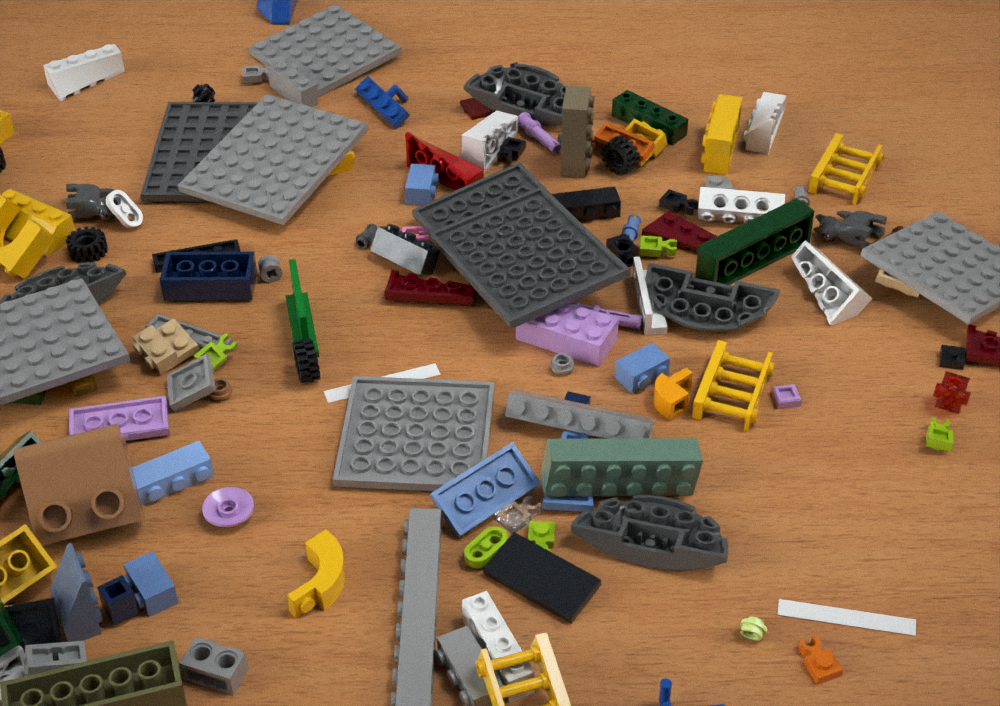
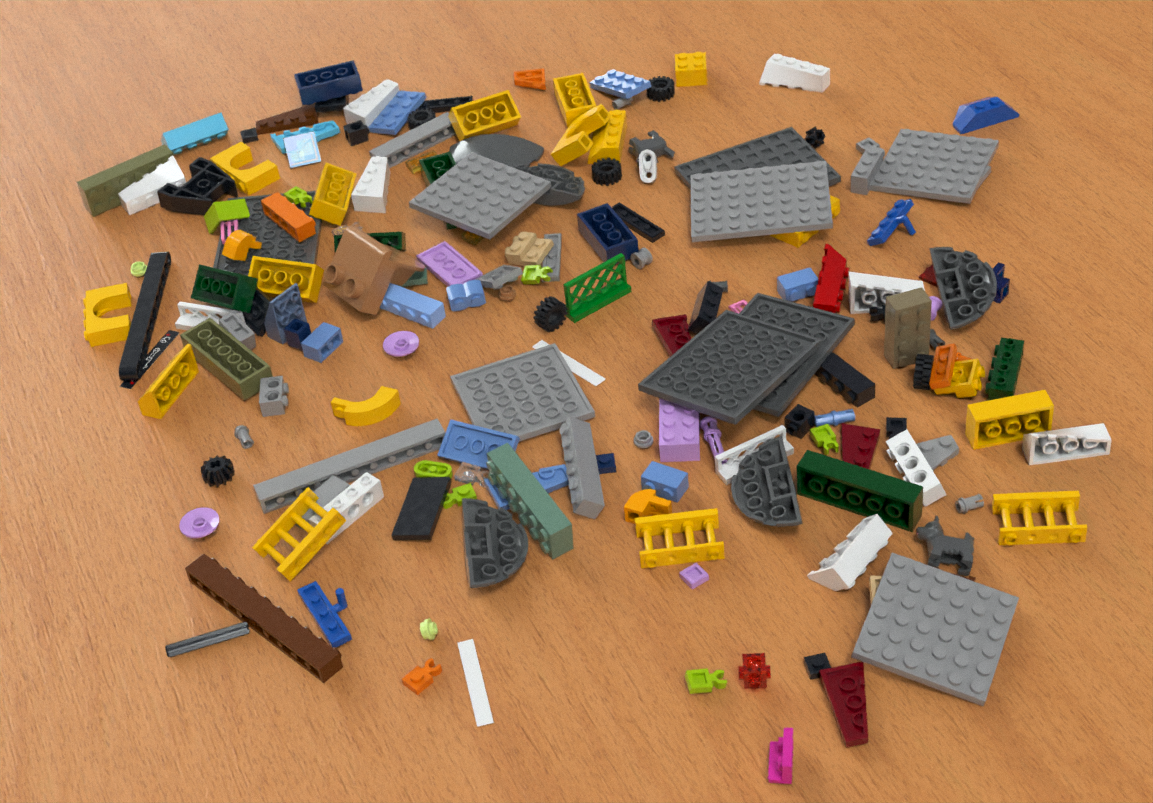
camera: 70 degrees right, 0 degrees up
none -> medium blue brick [446,280,486,311]

